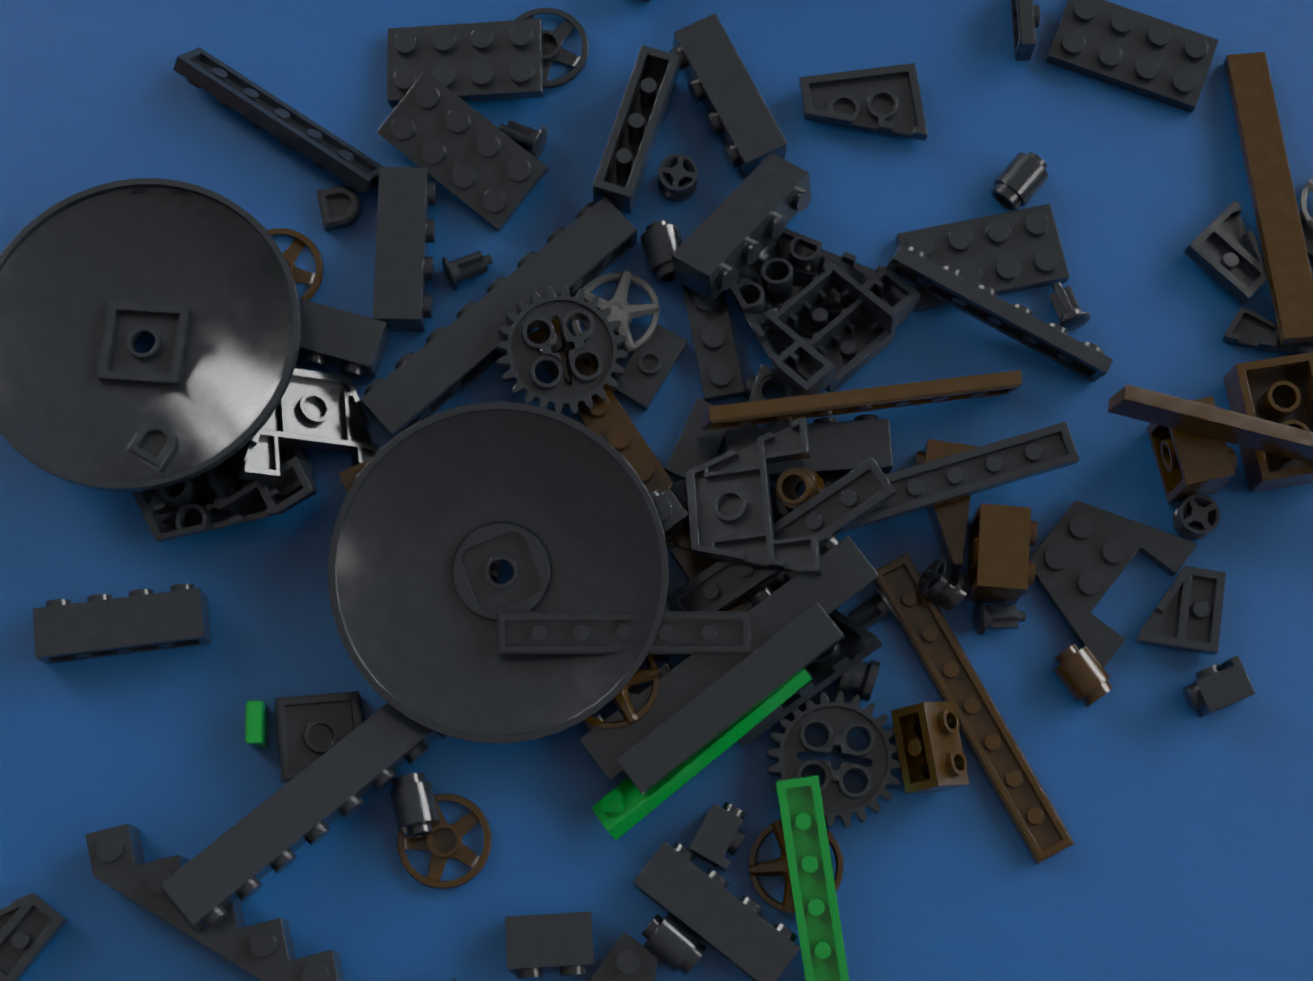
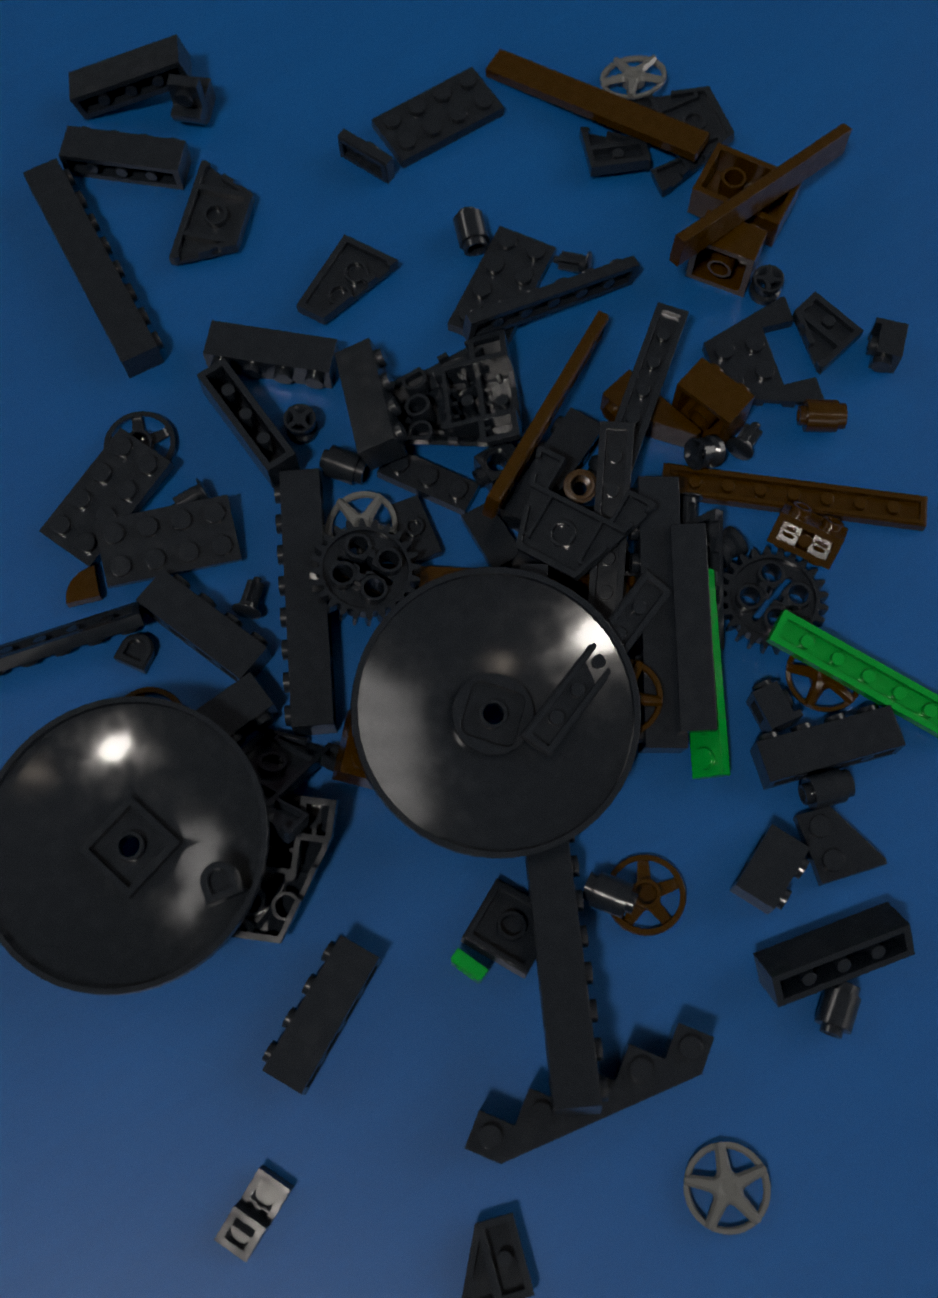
camera: 50 degrees left, 5 degrees down
none -> dark brown tile [66,565,102,608]

